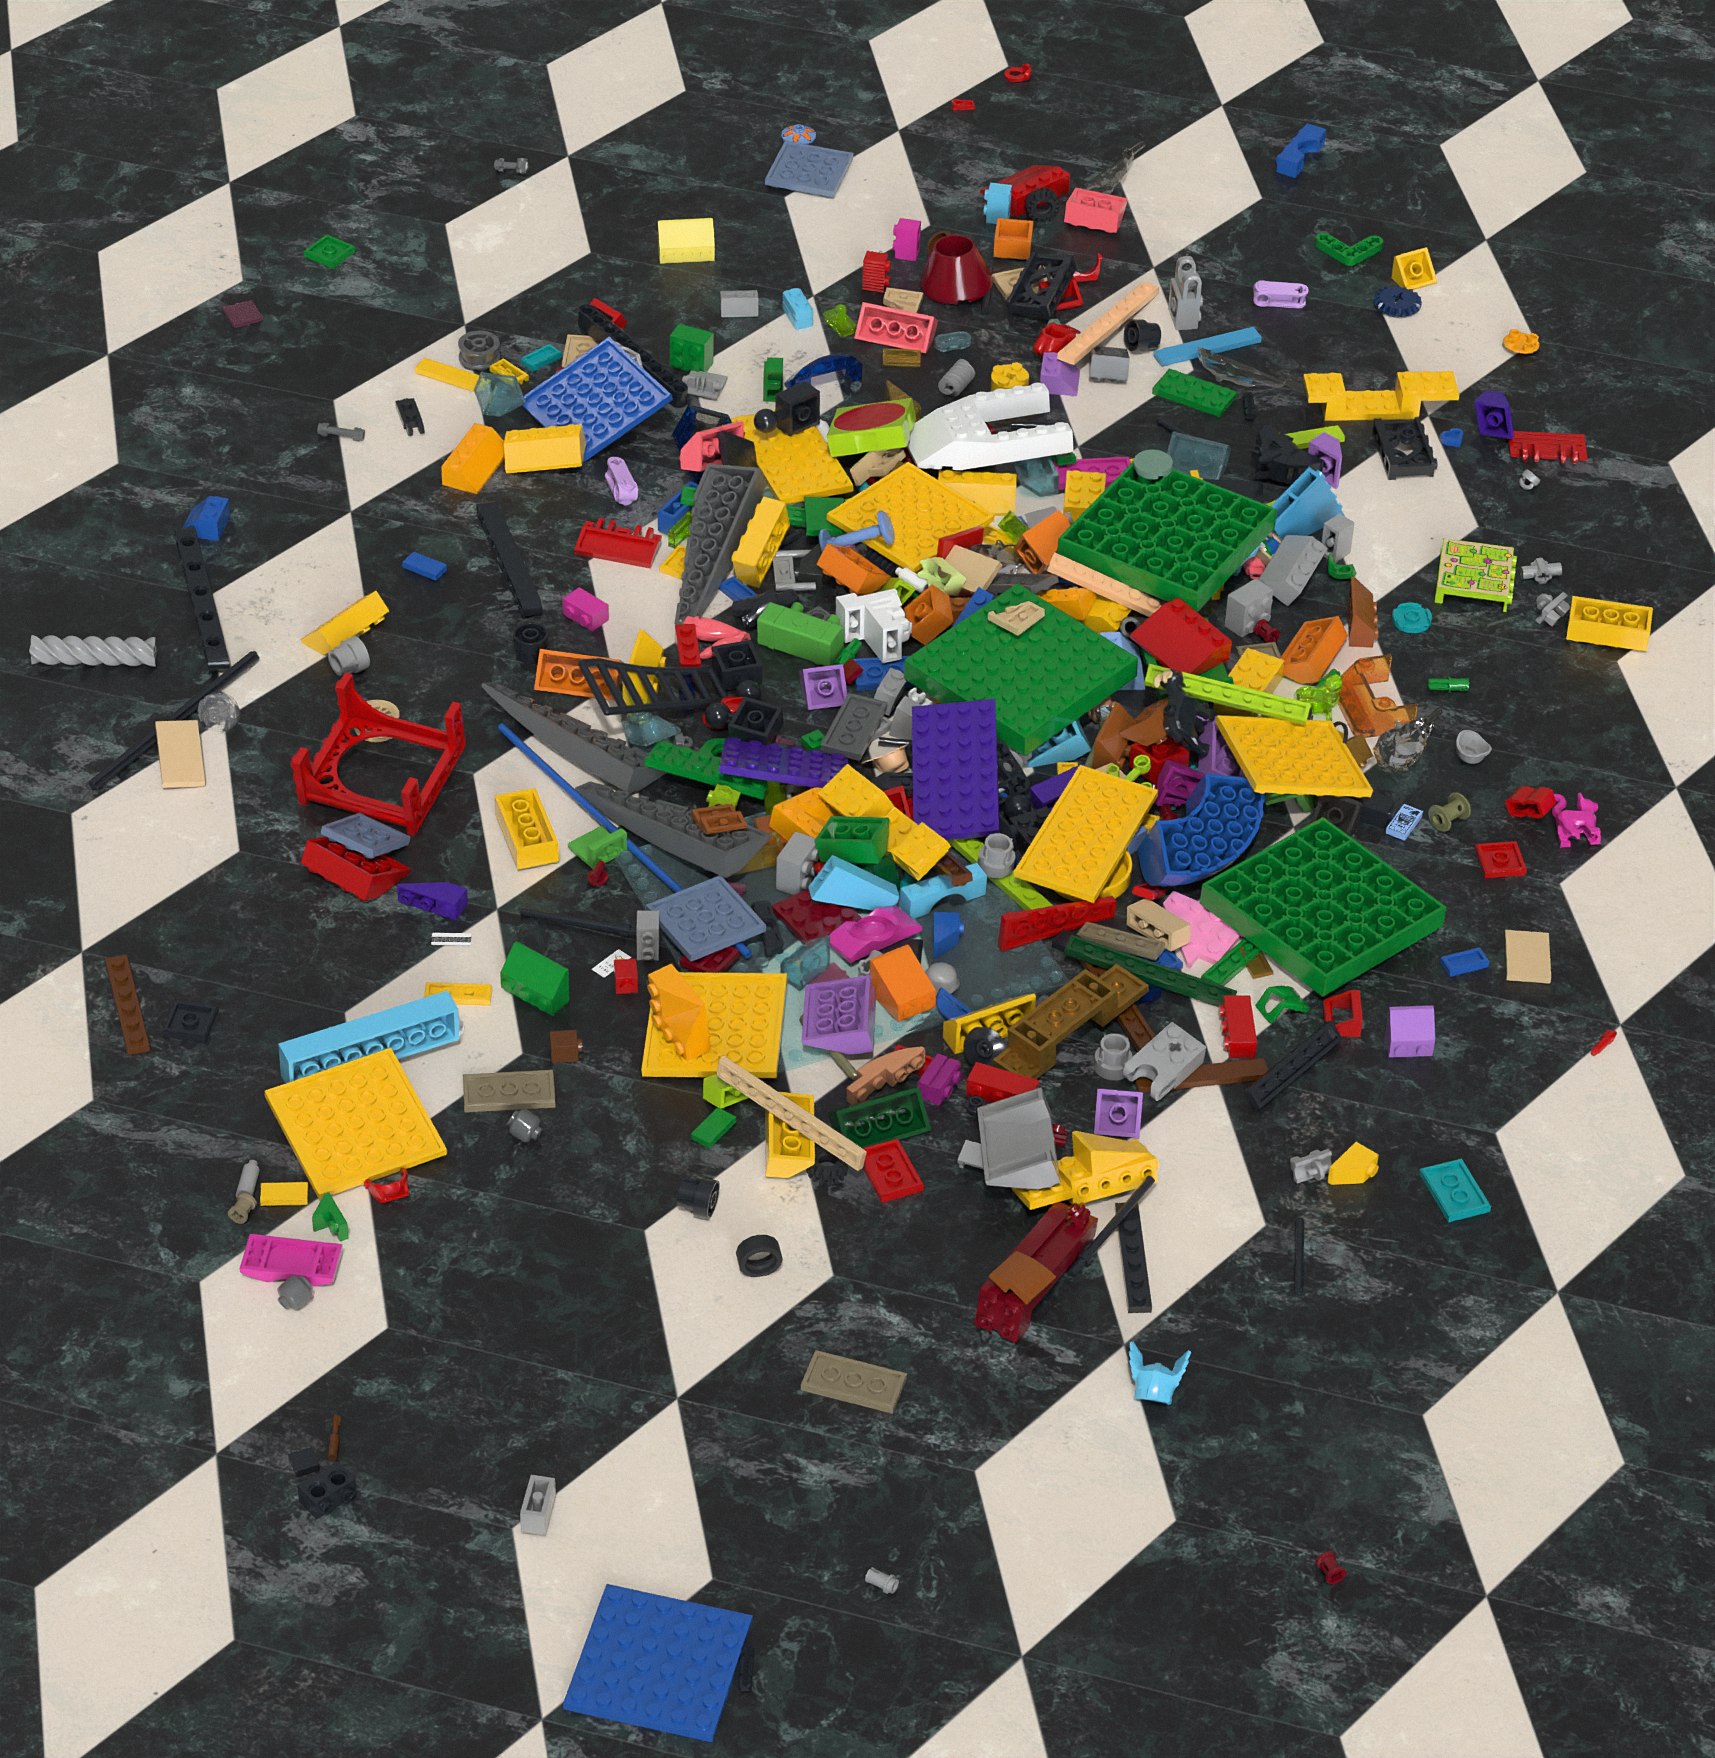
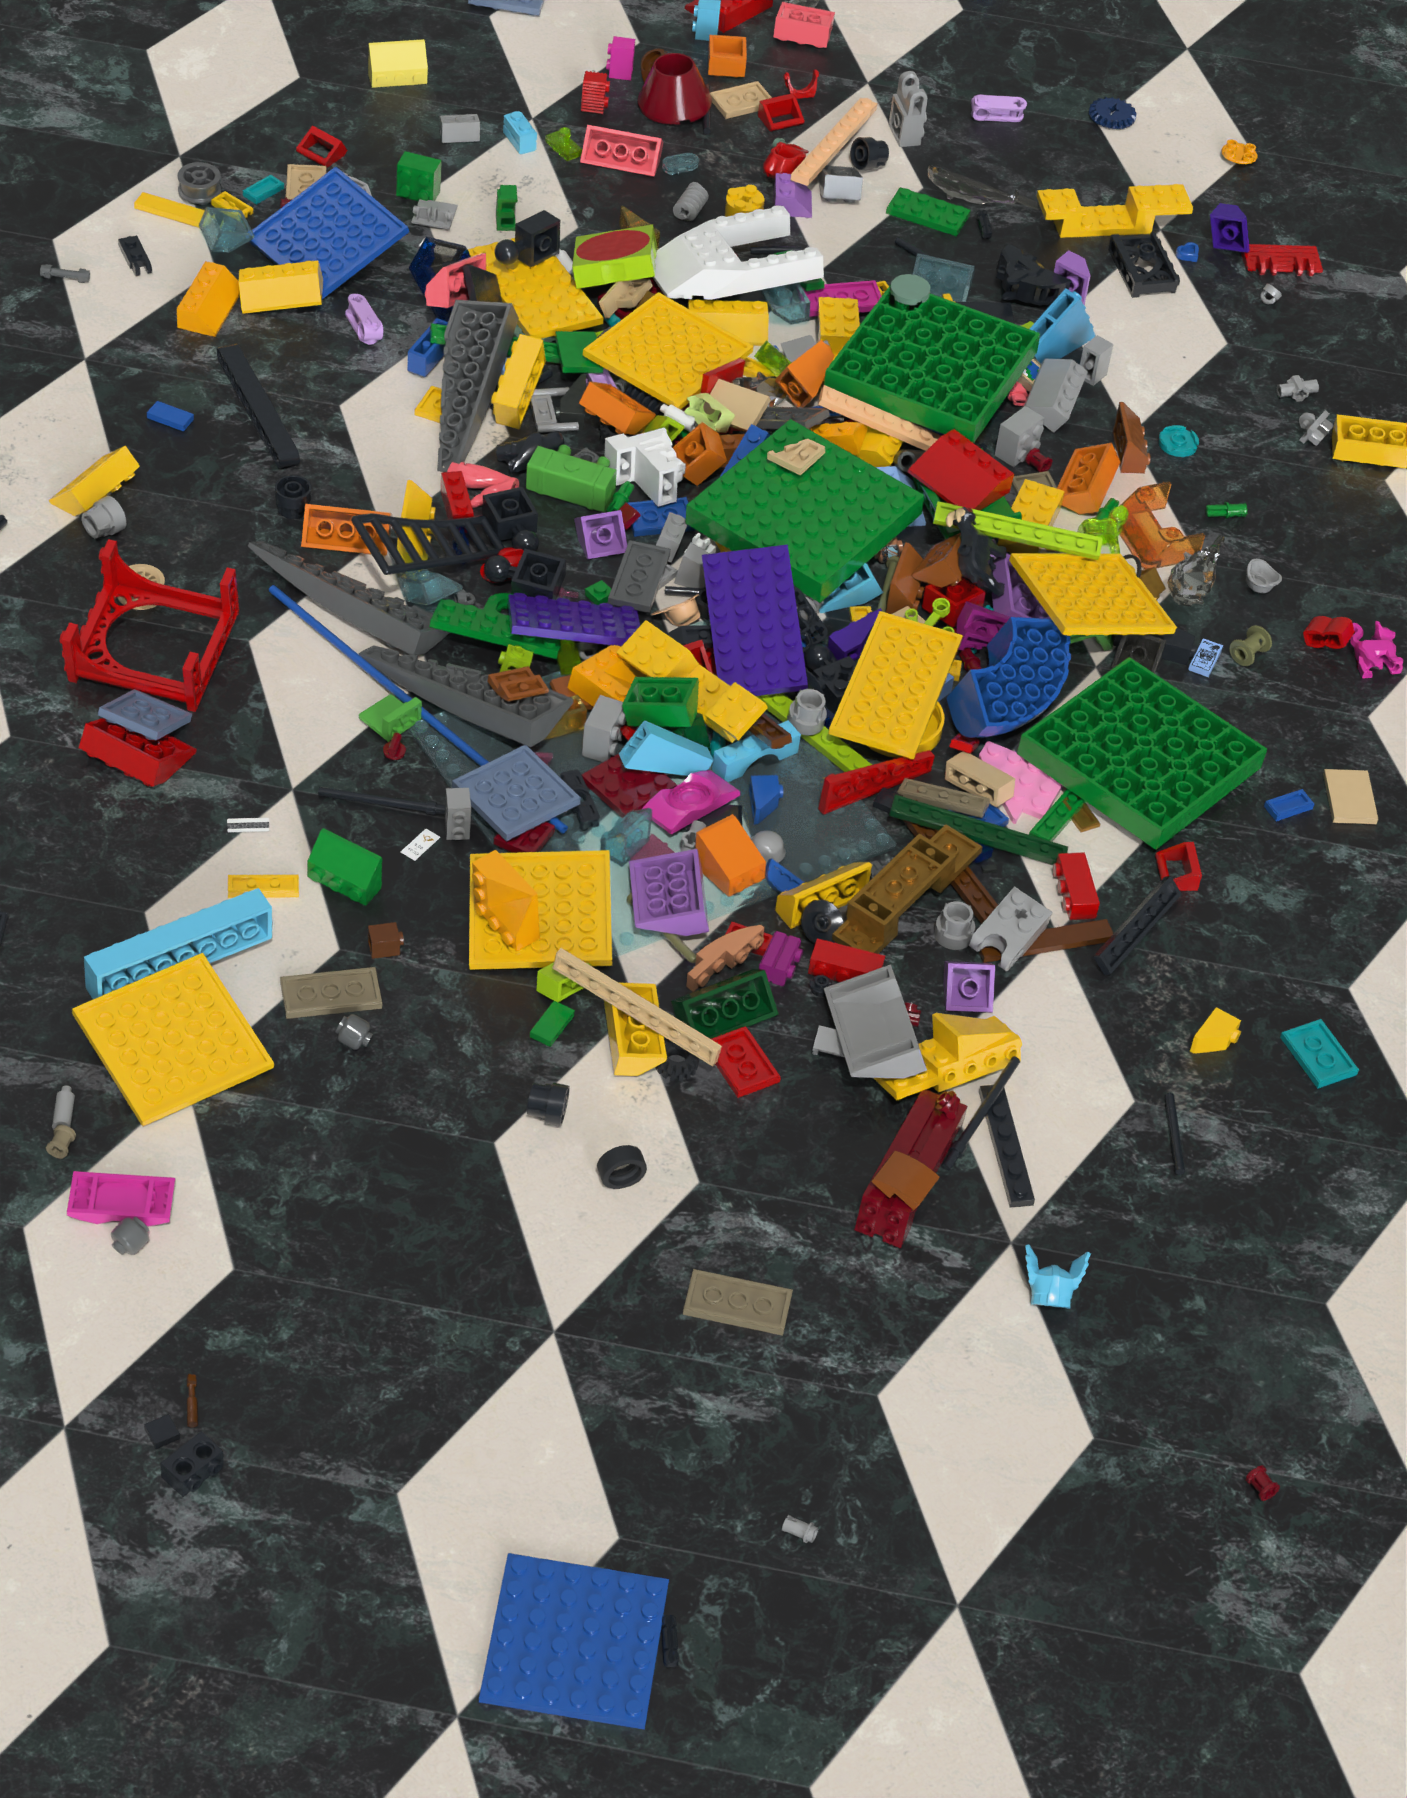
camera: 10 degrees left, 5 degrees up
yellow tile [260,1182,308,1206] -> none
green tile [304,234,356,269] -> none
green slope [312,1192,349,1242] -> none
red helmet [363,1168,409,1204] -> none
dark purple slope [397,882,468,920] -> none
yellow brick [494,788,559,870] -> none
light grey brick [520,1475,556,1535] -> none
dark pink brick [563,587,609,632] -> none
red hinge [574,518,662,569] -> none
black beam [578,304,688,408] -> none
red brick [614,959,638,994] -> none
clear neon green tile [668,510,692,549] -> none
blue tile [718,576,757,601] -> none
clear blue windscreen [784,354,863,389] -> none
medium blue hose [819,511,895,552] -> none
tan wing [883,288,923,313] -> none
clear yellow tile [883,348,921,366] -> none
black fence [1006,252,1077,320] -> none
black tyre [1025,187,1060,222] -> none
dark azure tile [1153,327,1262,366] -> none
green piece [1255,986,1310,1023] -> none
lime tile [1285,425,1345,449] -> none
light grey hips [1290,1149,1332,1183] -> none
green beam [1315,233,1383,266] -> none
green hair [1328,553,1357,580] -> none
medium lavender slope [1384,1006,1435,1057] -> none
yellow slope [1391,247,1437,290] -> none
panel [1435,538,1517,612] -> none
red tile [1474,841,1527,878] -> none

